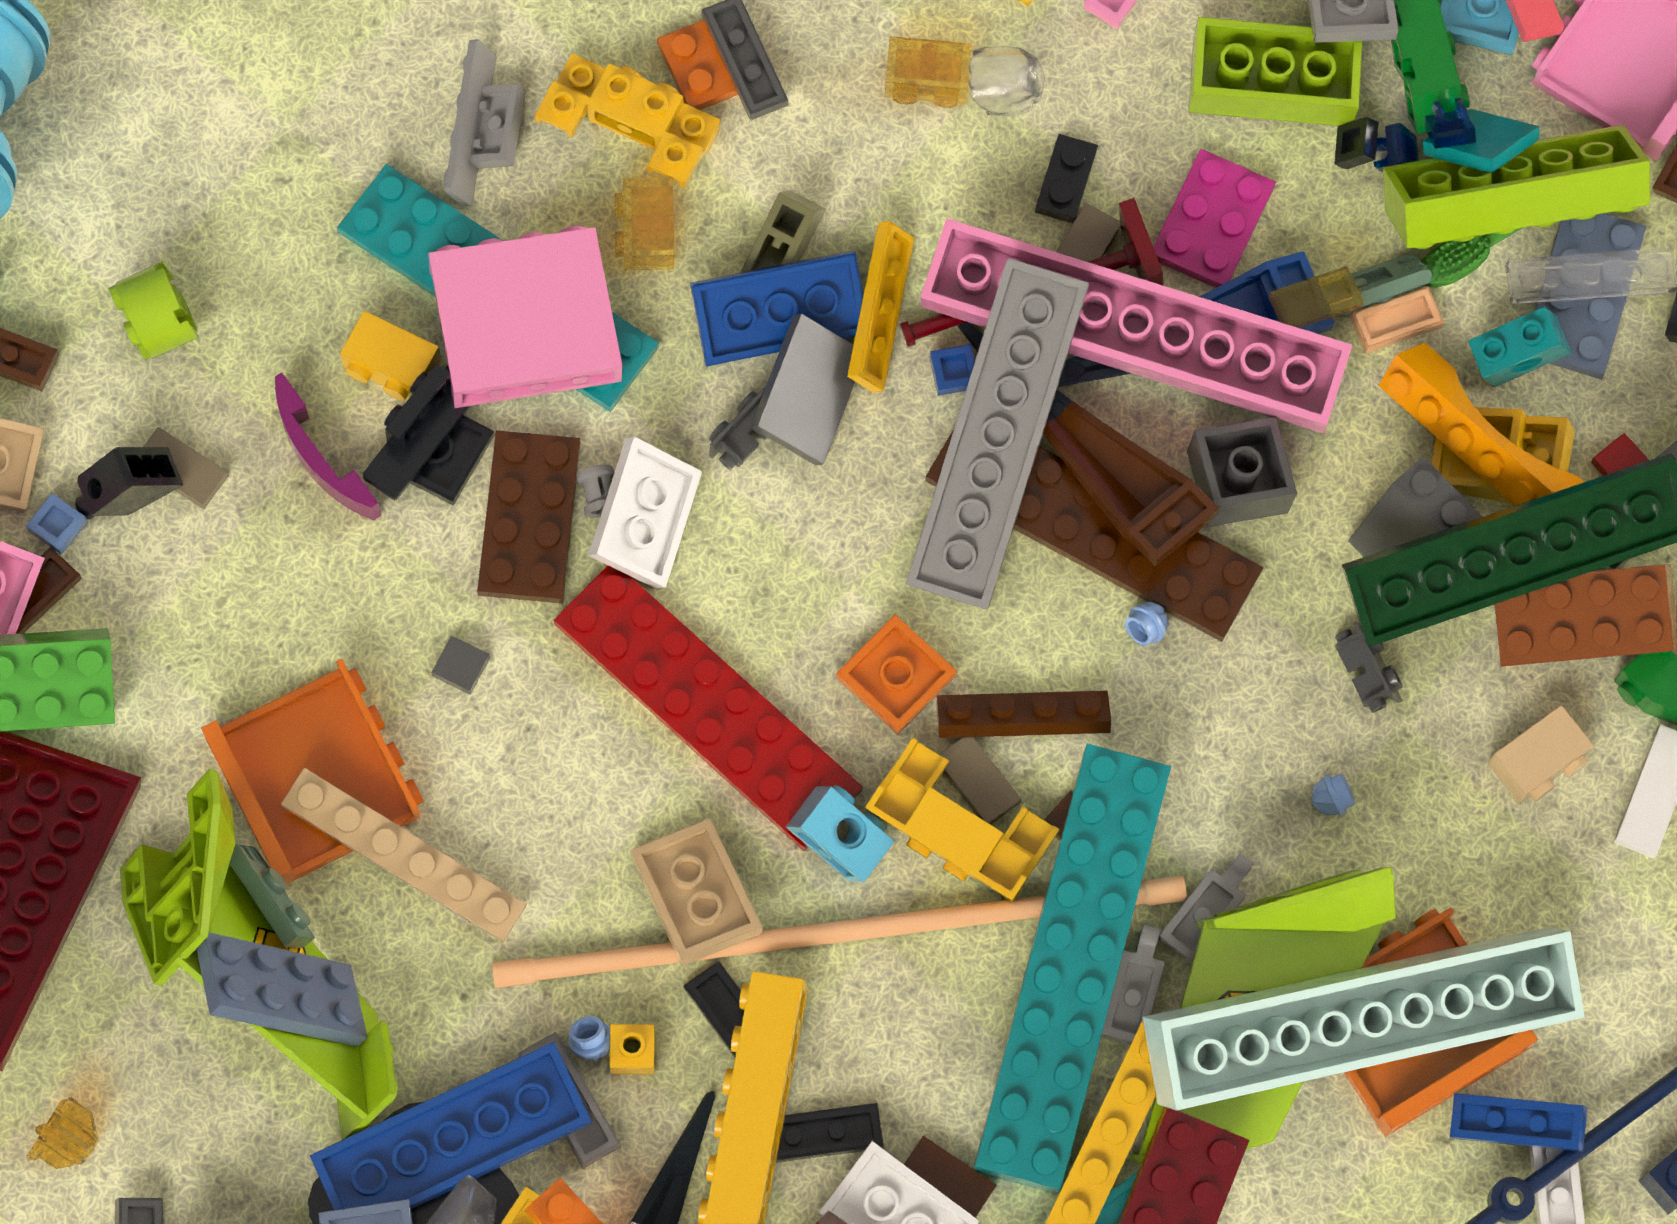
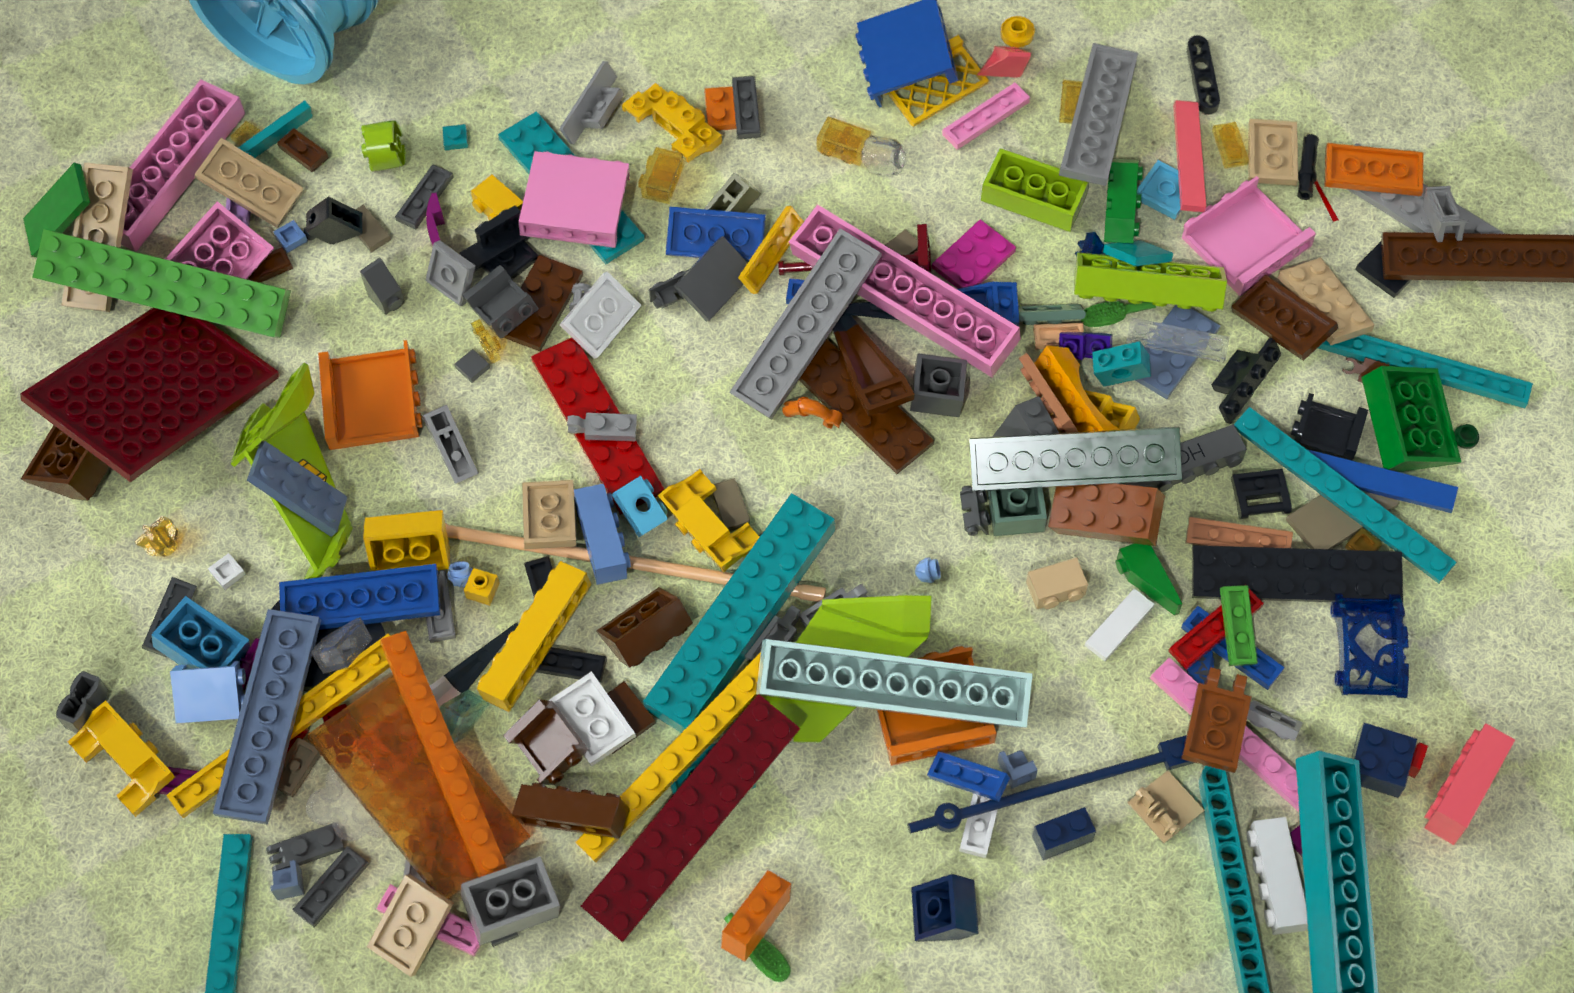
camera: 25 degrees right, 10 degrees down
sand green hinge [230,844,315,948] -> none
tan plate [281,768,527,943] -> none
orange plate [836,614,957,735] -> none
reddish brown plate [936,690,1111,738] -> none
black plate [1035,134,1098,223] -> none
light blue plate [1125,602,1169,646] -> none
clear yellow tile [1269,266,1364,329] -> none
black plate [1334,117,1379,169] -> none
clear blue tile [1425,98,1476,149] -> none
none -> white plate [208,553,246,590]
none -> dark grey slope [360,257,405,315]
none -> yellow brick [363,510,450,571]
none -> dark grey tile [395,164,453,230]
none -> light grey slope [422,405,478,484]
none -> light grey tile [425,240,475,307]
none -> teal plate [442,124,468,151]
none -> dark grey panel [462,265,539,339]
none -> clear yellow plate [471,319,501,364]
none -> light grey plate [567,413,637,441]
none -> medium blue brick [574,484,631,585]
none -> reddish brown slope [596,587,693,668]
none -> orange piece [782,397,843,429]
none -> sand green brick [987,487,1047,536]
none -> sand blue panel [997,750,1038,789]
none -> nougat plate [1019,353,1078,433]
none -> dark purple slope [1059,332,1113,360]

